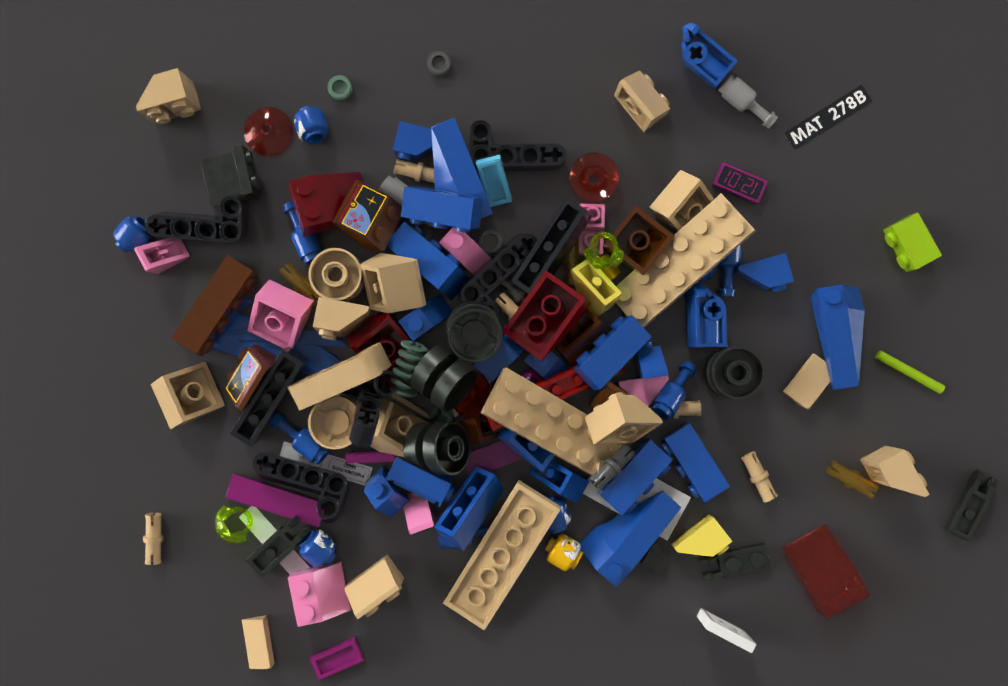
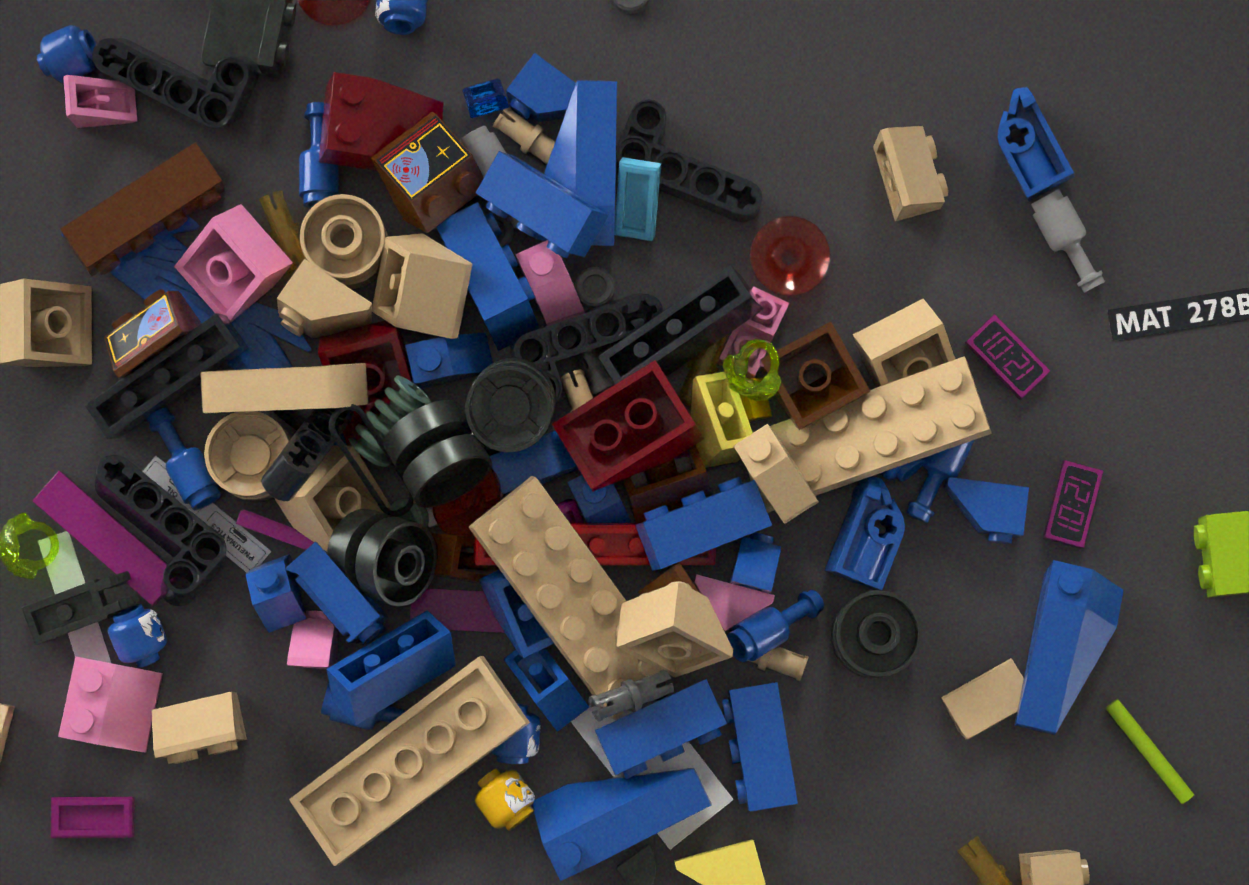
camera: 25 degrees right, 5 degrees down
tan pin [741,451,778,502] -> none
none -> clear blue tile [462,78,509,118]
none -> tan slope [734,424,819,524]
none -> tile [1043,460,1103,549]

